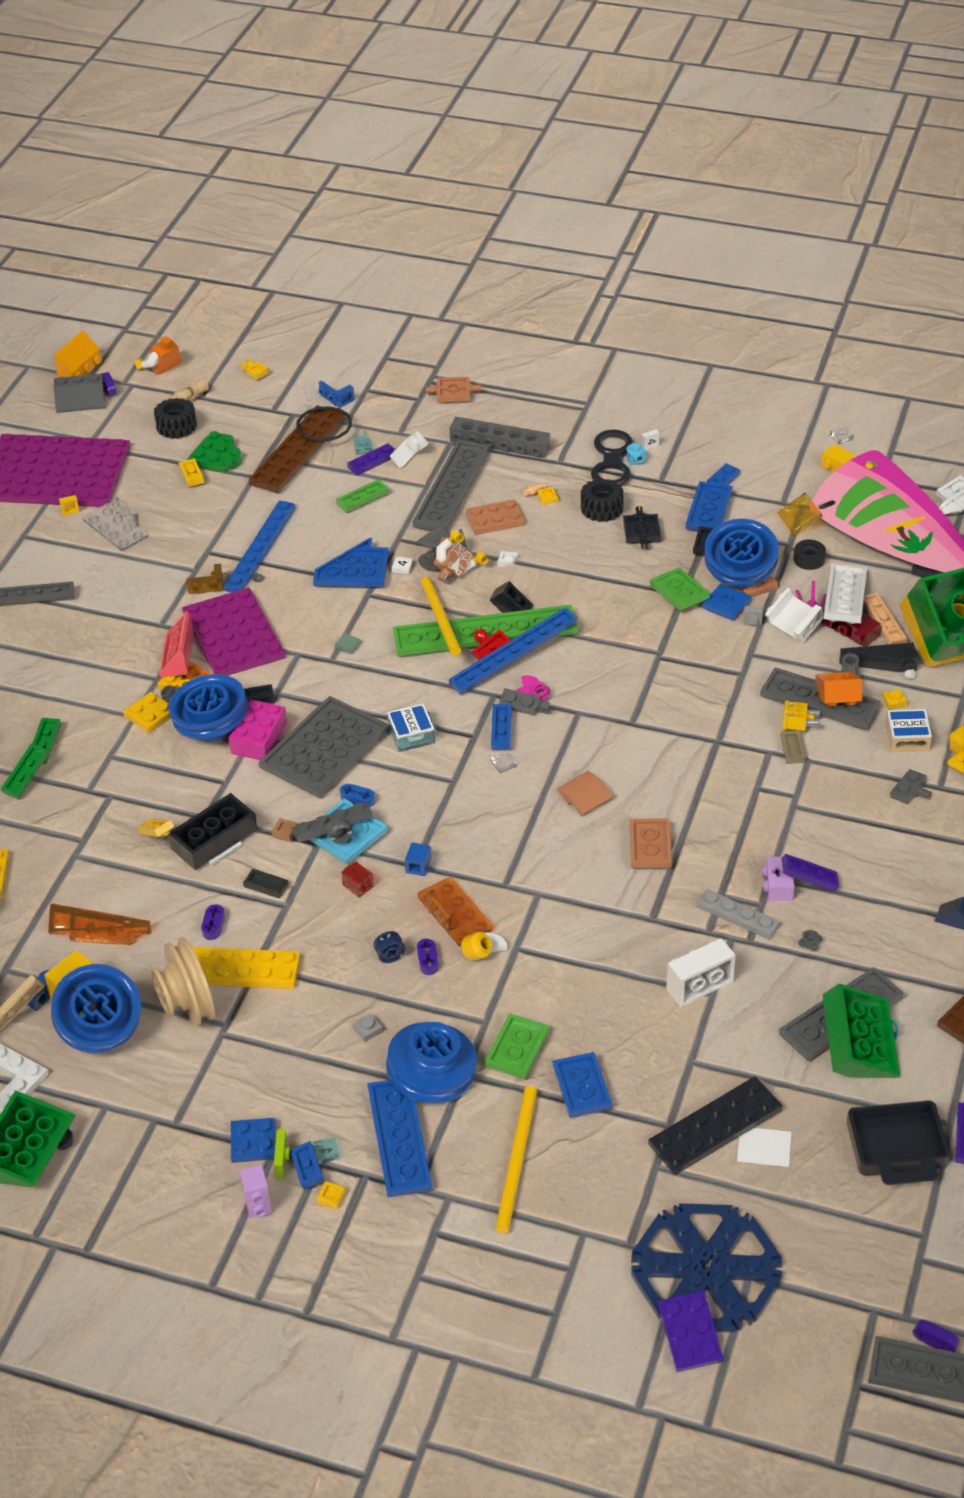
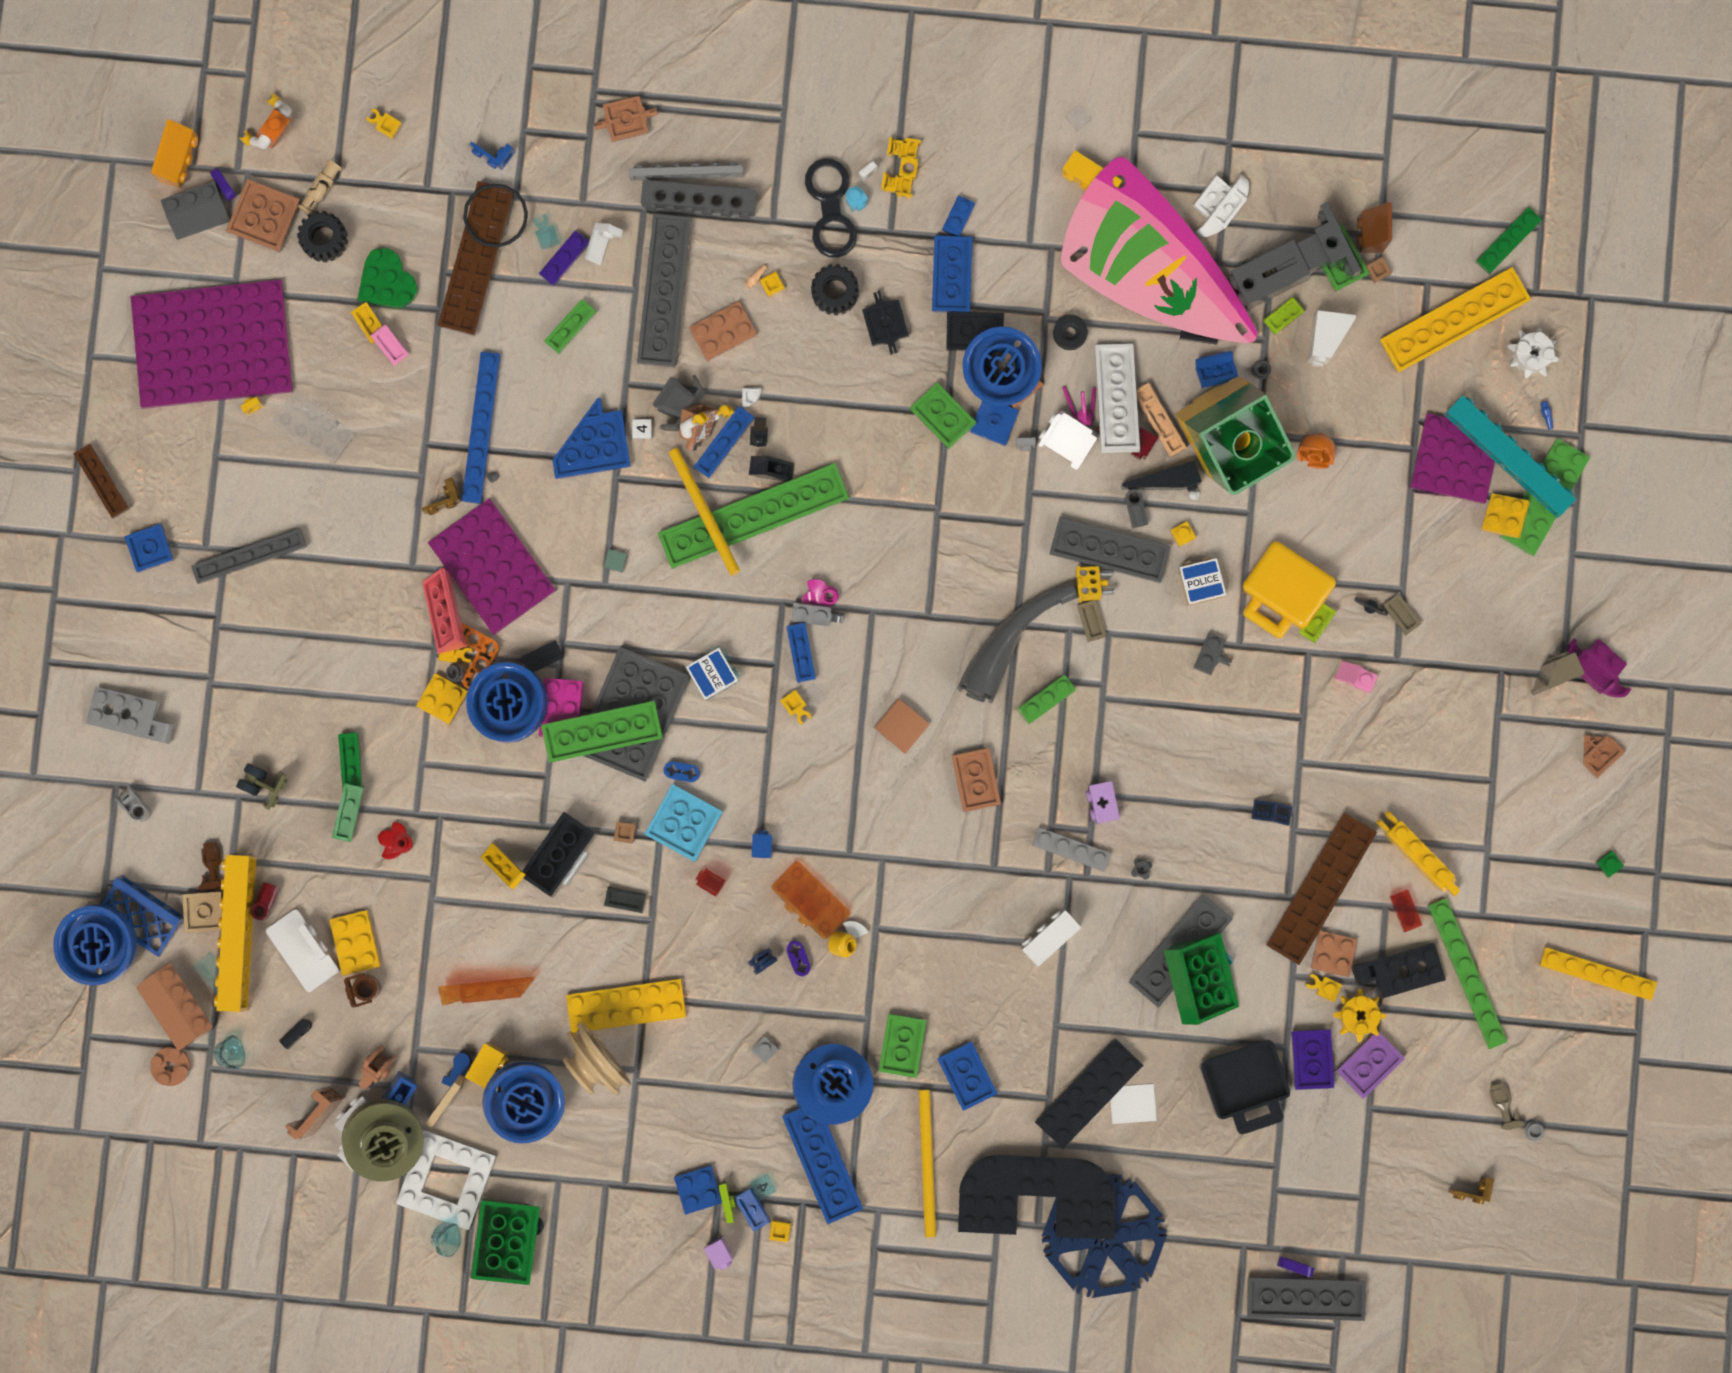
camera: 10 degrees left, 40 degrees up
dark purple beam [201,904,225,940] -> none
dark grey plate [292,802,373,844] -> none
blue plate [449,607,577,695] -> none
red plate [472,629,511,661] -> none
dark purple plate [658,1290,724,1373] -> none
clear yellow tile [777,492,823,536] -> none
dark purple plate [781,854,839,892] -> none
orange slope [815,672,862,706] -> none
none -> nougat plate [226,179,301,253]
none -> bright pink tile [370,324,409,366]
none -> red plate [377,822,413,860]
none -> bright green plate [541,701,663,763]
none -> light grey plate [629,163,744,181]
none -> blue plate [694,406,755,479]
none -> black piece [750,417,768,447]
none -> yellow plate [780,690,812,725]
none -> yellow piece [881,137,921,199]
none -> dark grey brick [957,582,1078,704]
none -> black plate [958,1155,1116,1240]
none -> bright green brick [1018,674,1076,725]

